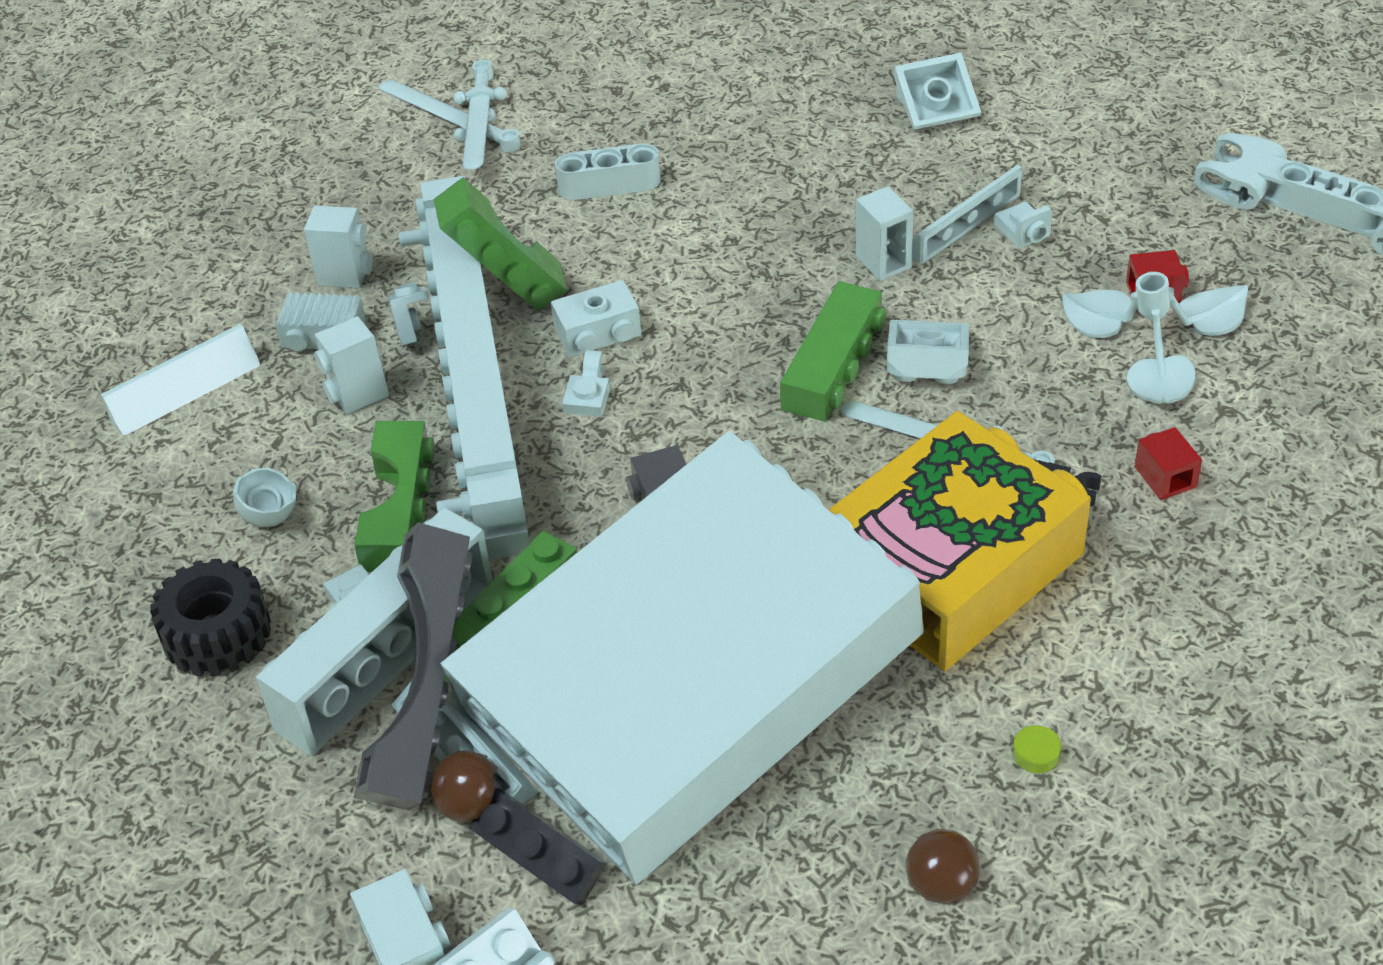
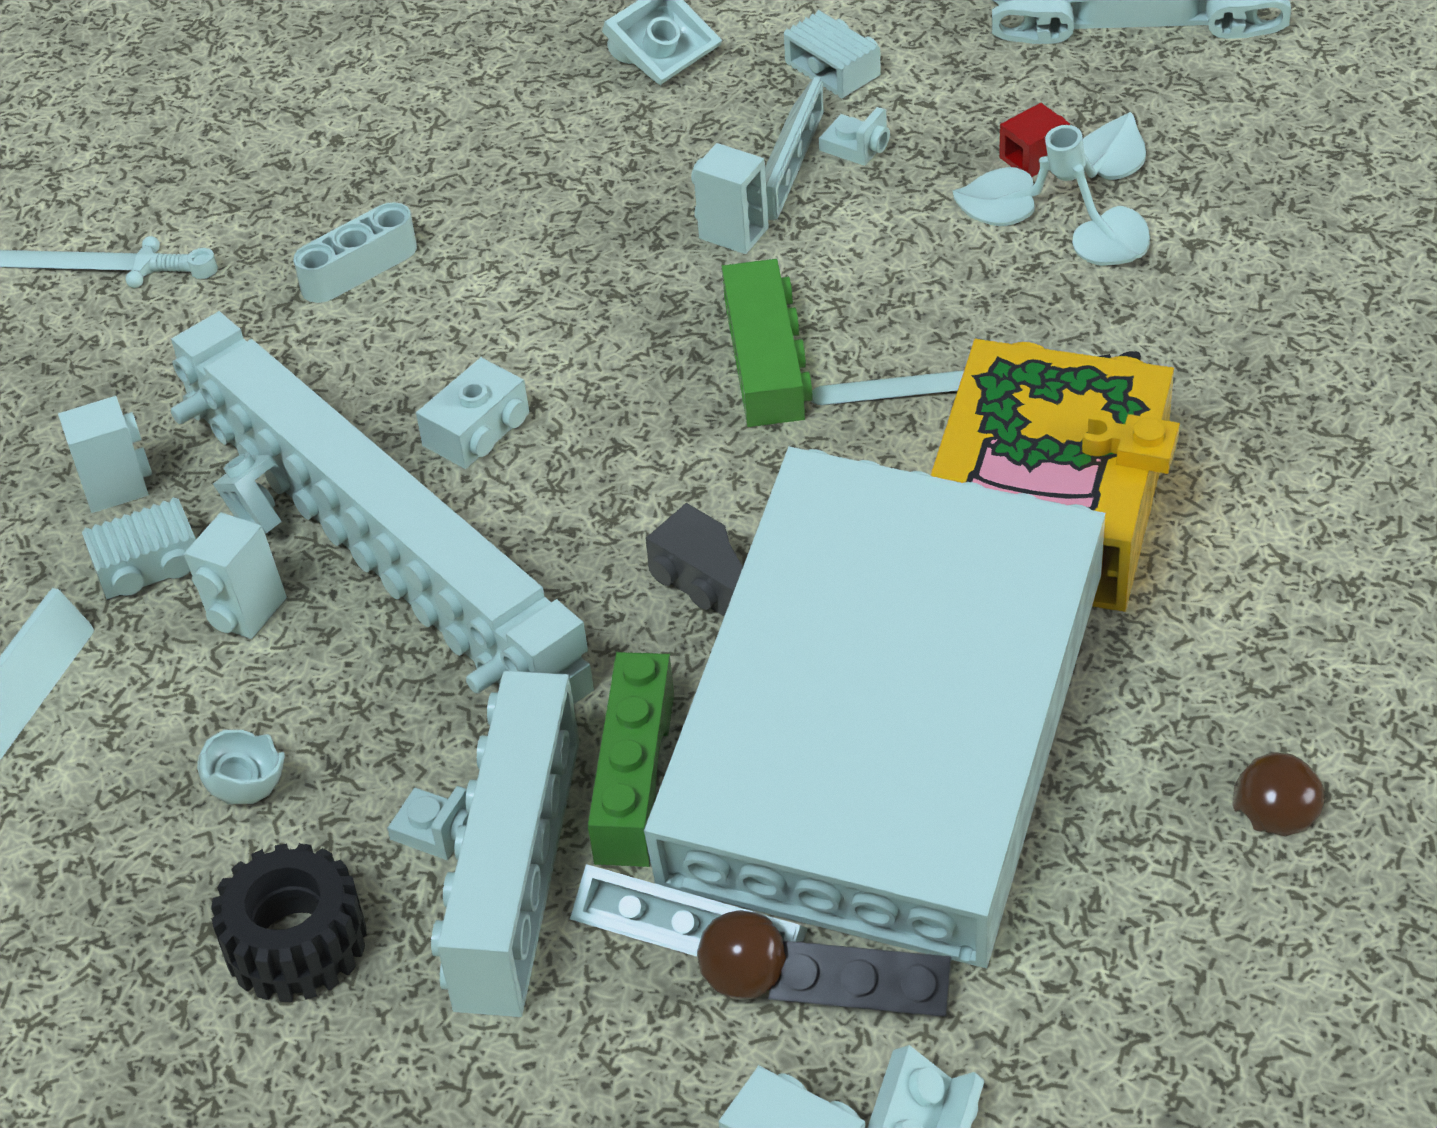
camera: 30 degrees left, 0 degrees up
dark grey arch [353,523,472,809] -> none
bright green arch [354,421,435,572] -> none
bright green arch [433,177,568,310] -> none
light aqua sword [453,60,507,169] -> none
light aqua plate [562,350,610,417] -> none
light aqua slope [887,320,969,384] -> none
lime tile [1013,725,1061,773] -> none
red brick [1134,427,1202,500] -> none
none -> light aqua brick [784,10,881,99]
none -> yellow plate [1082,414,1180,474]

